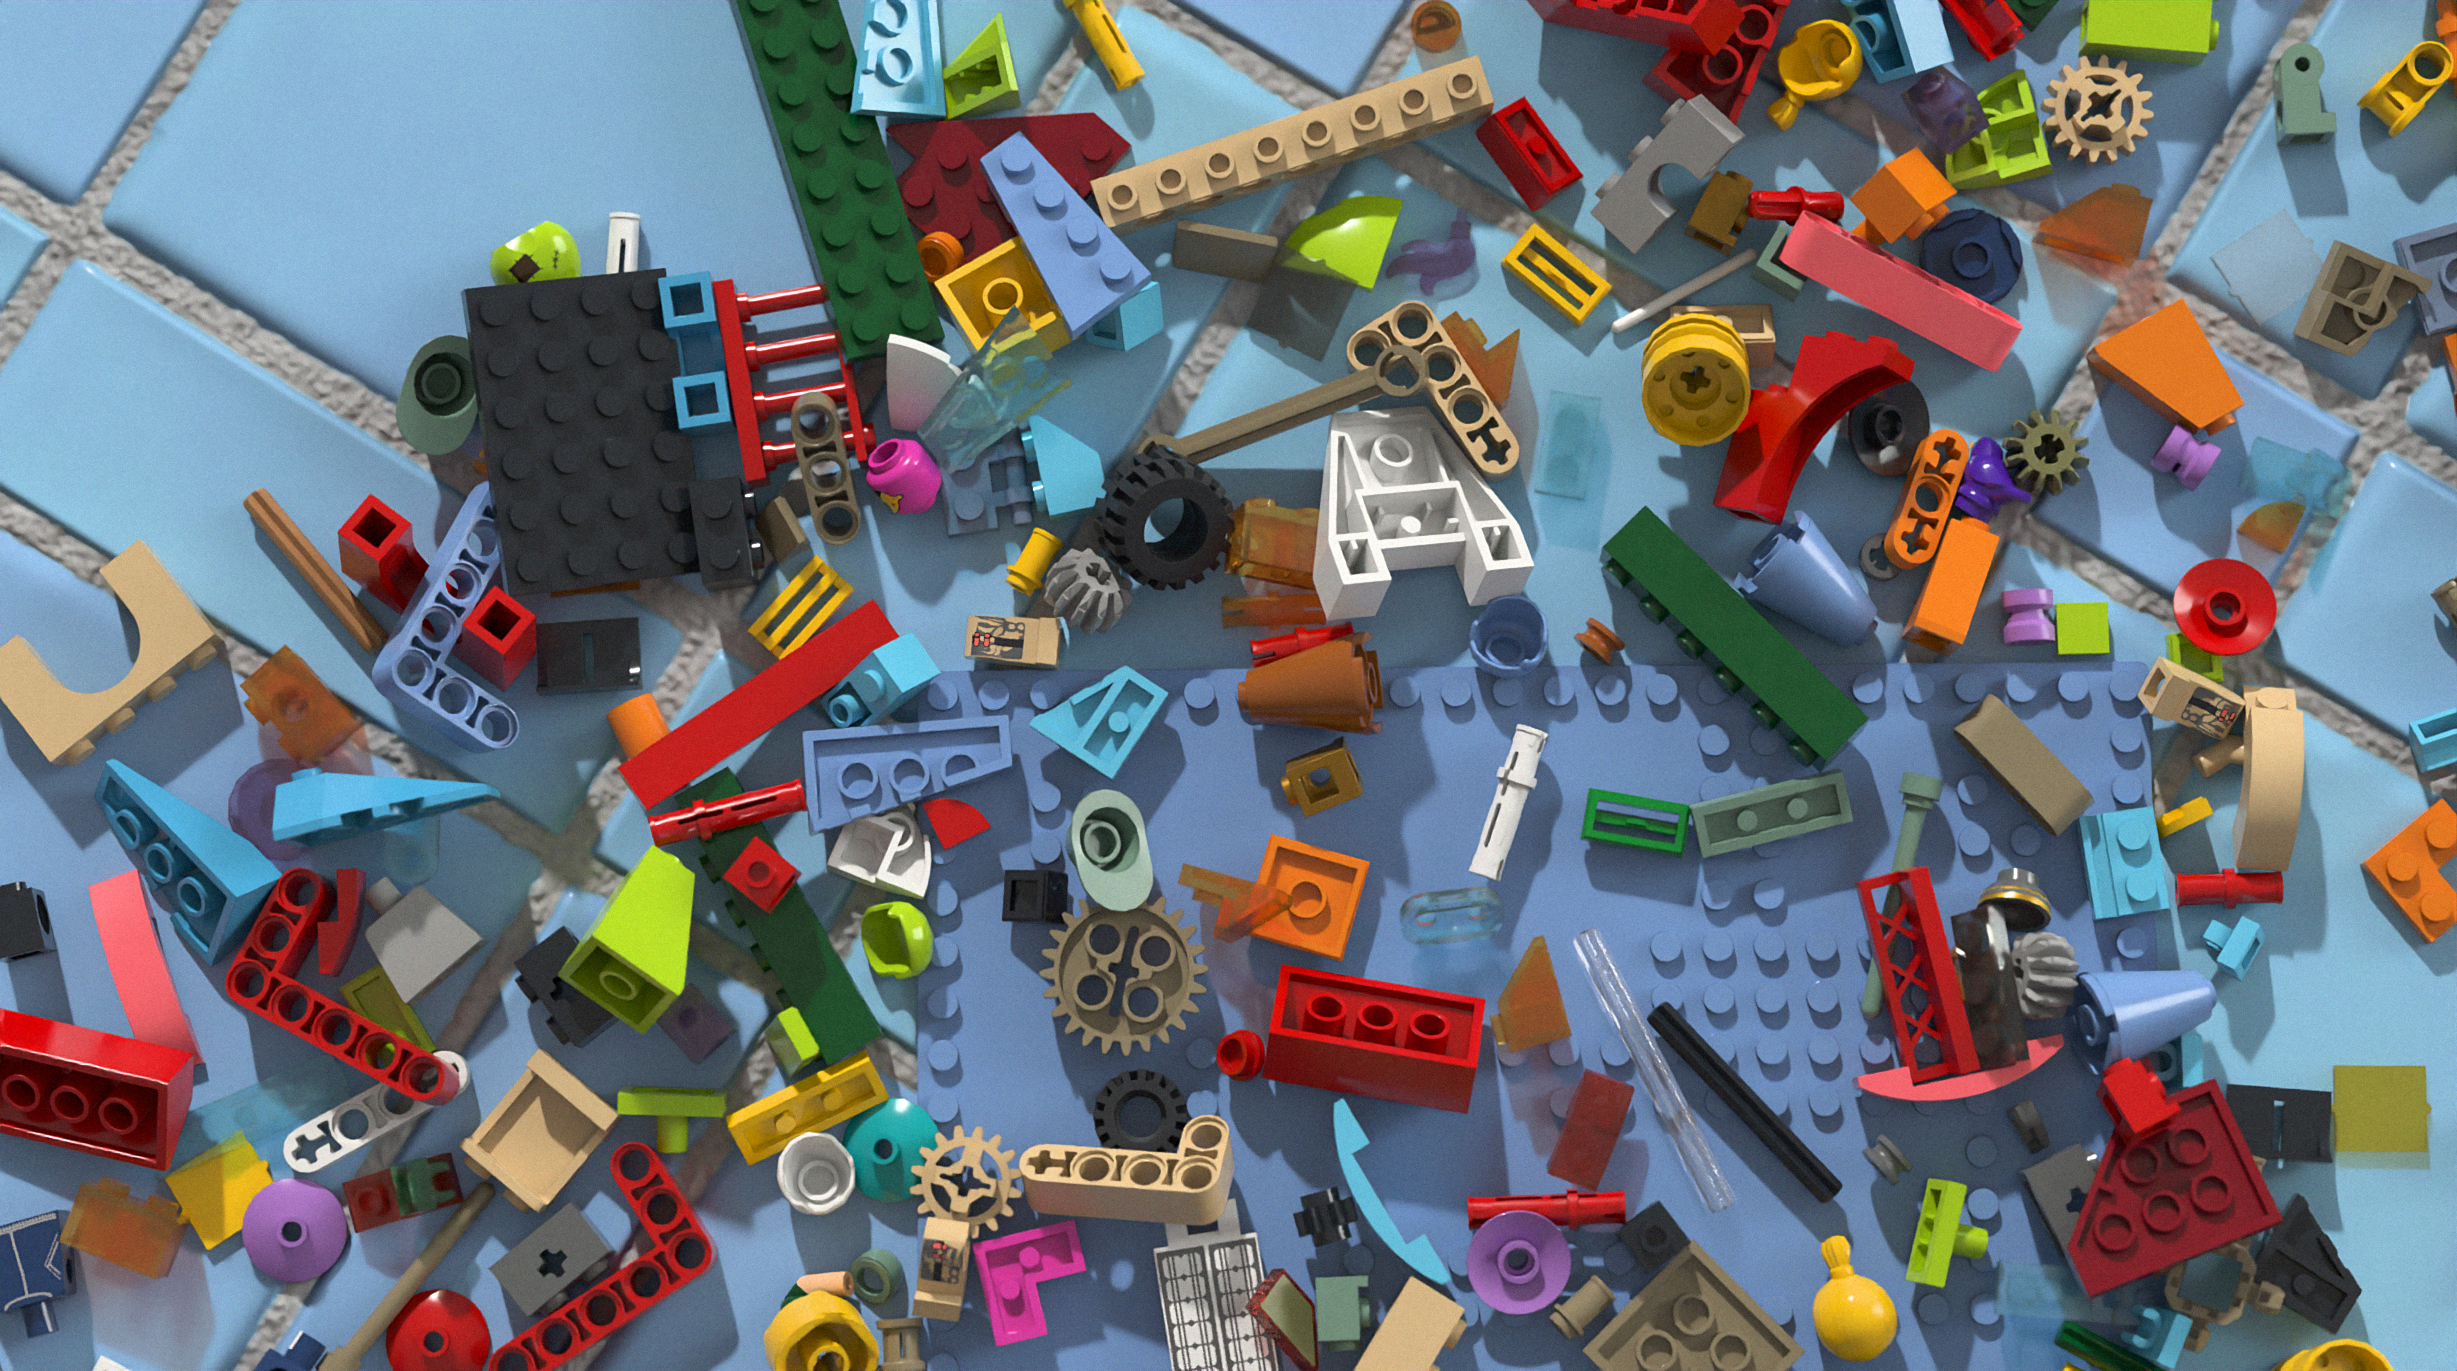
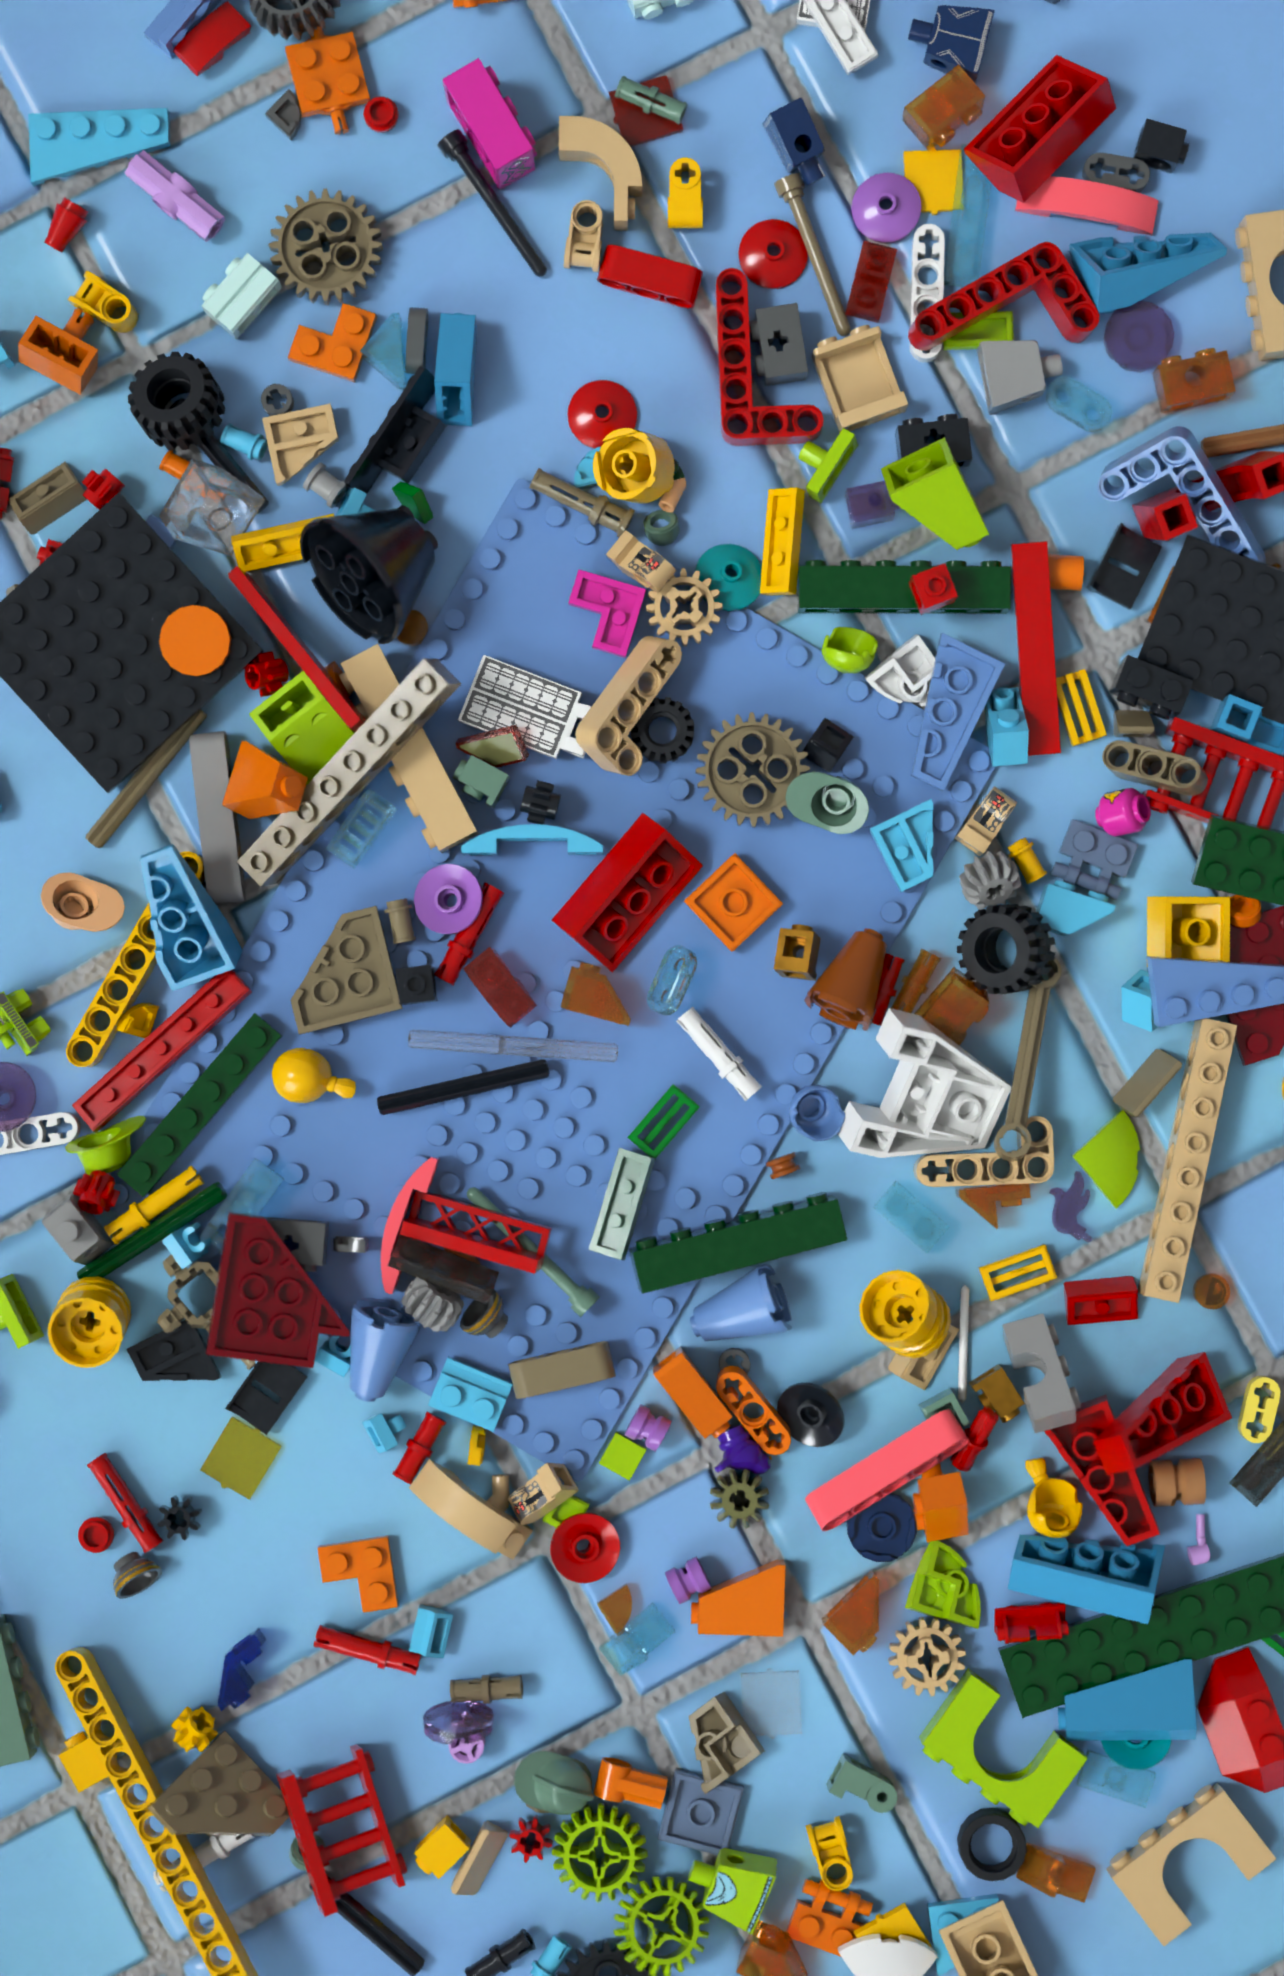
camera: 120 degrees right, 5 degrees up
dark azure wedge [272,768,501,850] -> none
red slope [317,868,366,977] -> none
clear green tile [391,1157,455,1217] -> none
red pin [648,778,808,848] -> none
lime tile [764,1007,819,1078] -> none
white hair [776,1132,855,1216] -> none
white brick [886,334,1000,432] -> none
clear light blue wing [917,304,1073,475] -> none
red tile [922,799,992,851] -> none
clear orange slope [1178,863,1294,944] -> none
red plate [1216,1030,1265,1082] -> none
clear smoke piece [1246,245,1359,362] -> none
red arch [1712,331,1915,526] -> none
dark grey bush [1862,1134,1913,1186] -> none
clear purple brick [1901,65,1990,155] -> none
lime tile [1905,1178,1988,1288] -> none
red brick [2095,1057,2181,1148] -> none
none -> dark grey beam [1082,153,1150,193]

